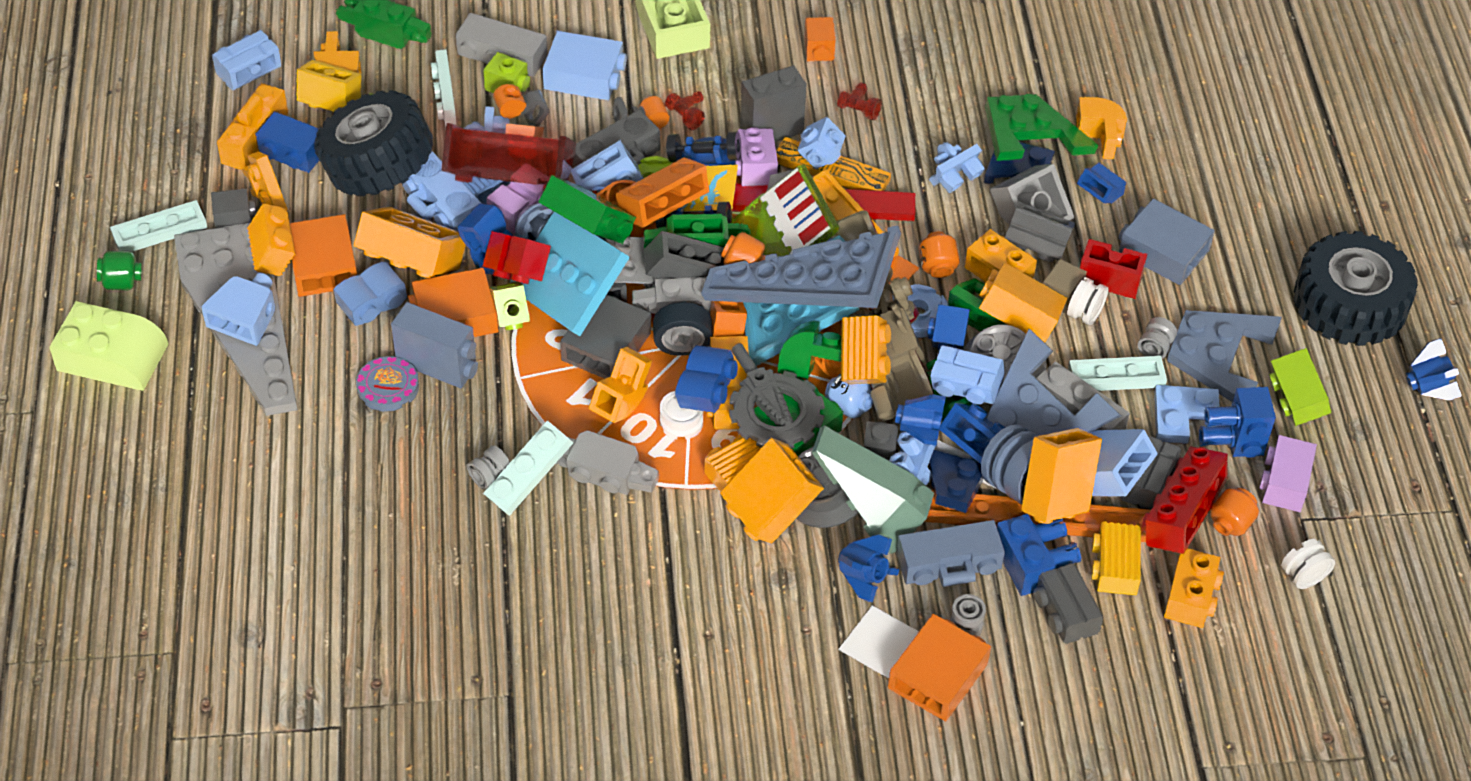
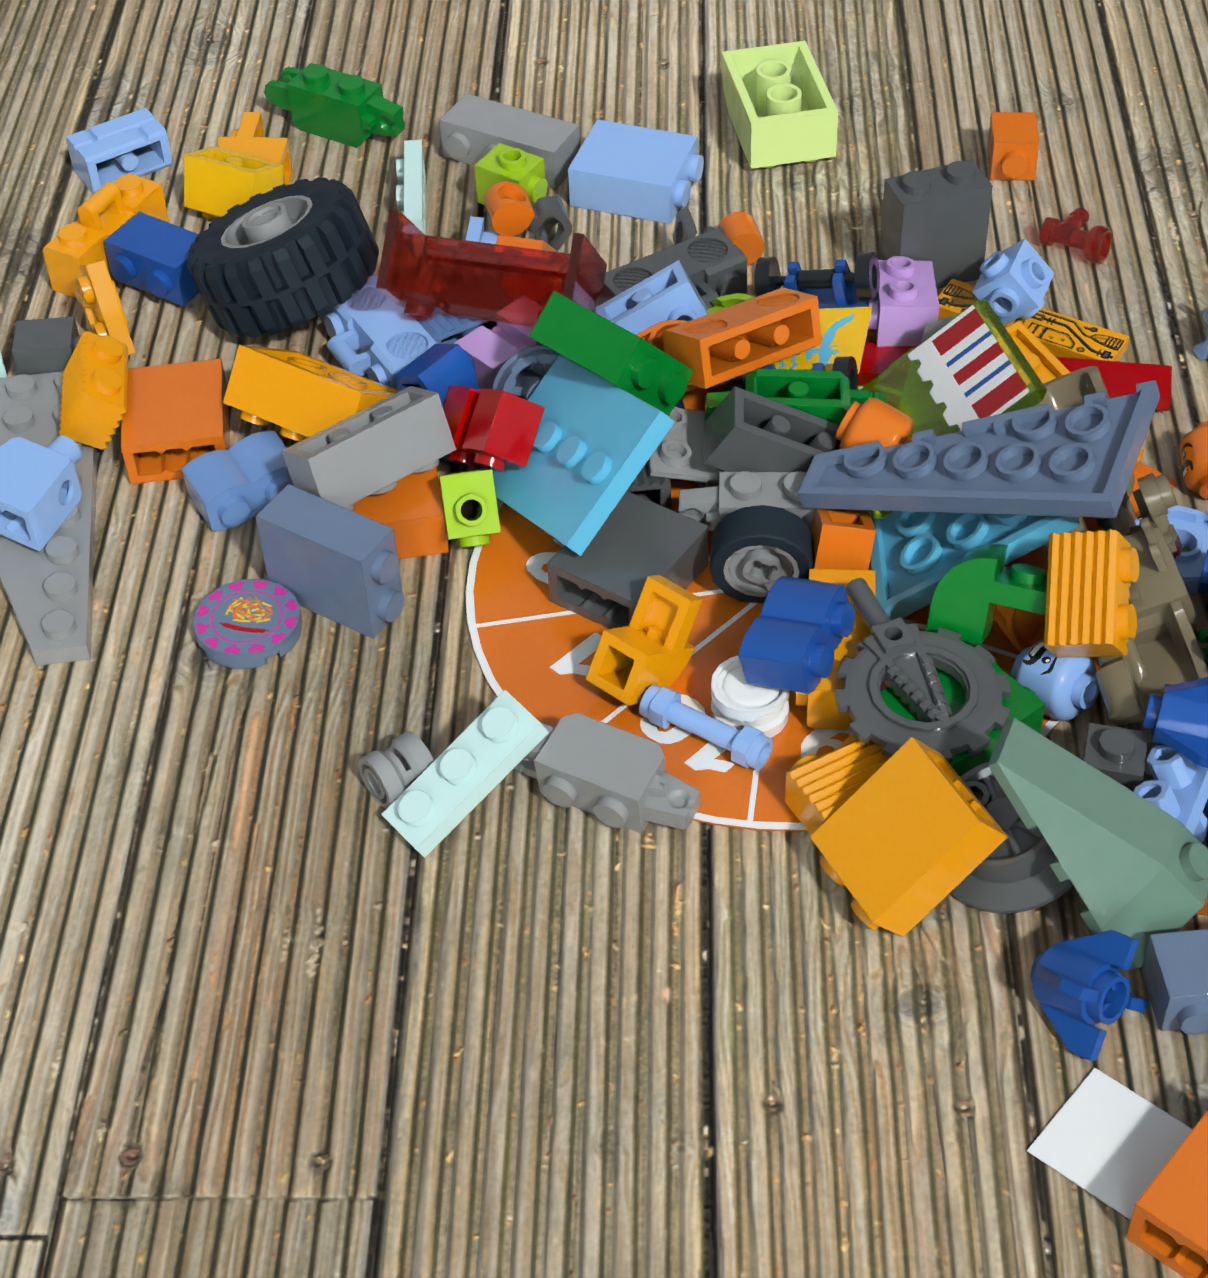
camera: 10 degrees right, 5 degrees down
clear red piece [664,91,705,130] -> none
none -> light grey brick [282,386,456,511]
none -> light blue bar [639,684,773,770]

